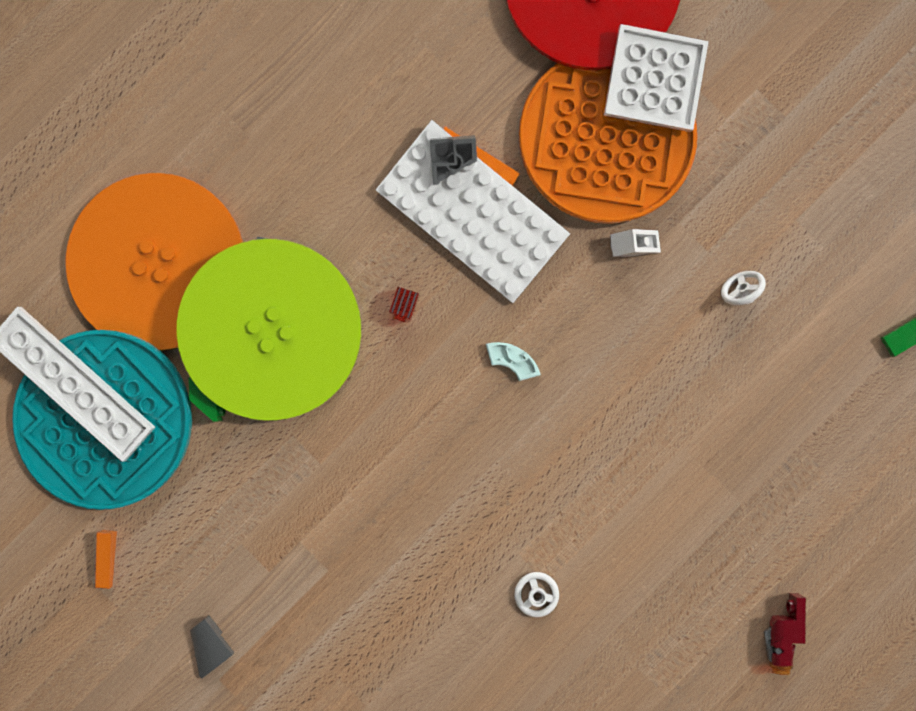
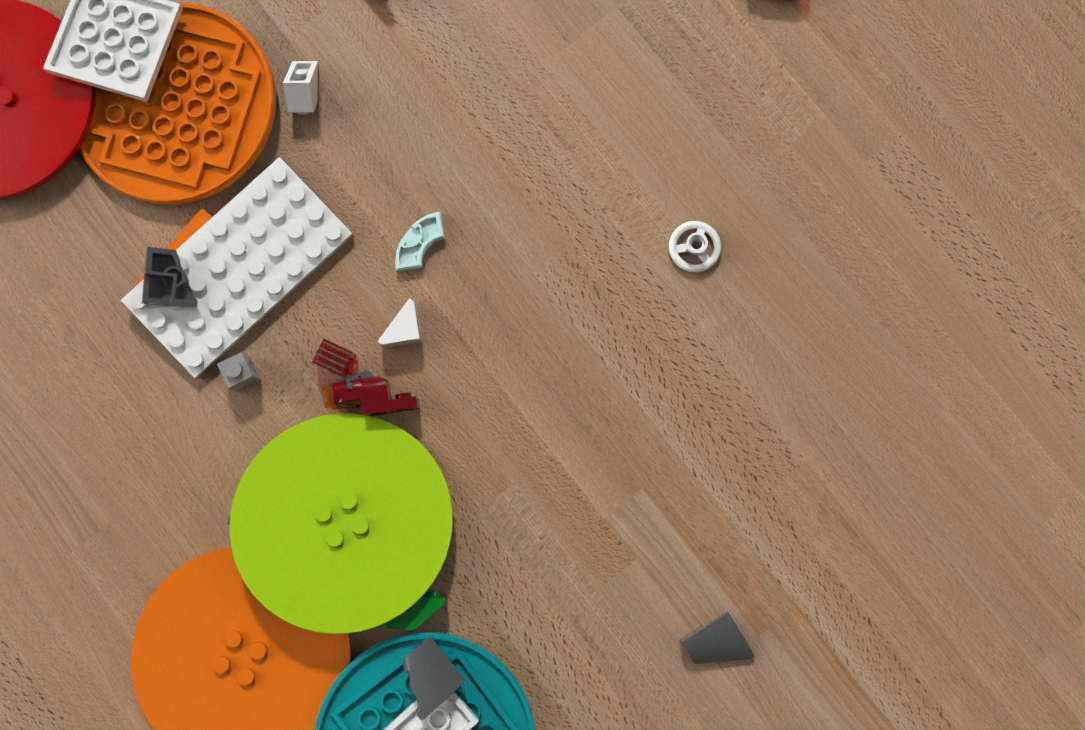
camera: 80 degrees left, 5 degrees down
none -> light grey brick [217,352,261,391]
none -> dark red plate [322,371,420,416]
none -> white slope [377,298,422,348]
none -> dark grey slope [402,636,466,721]

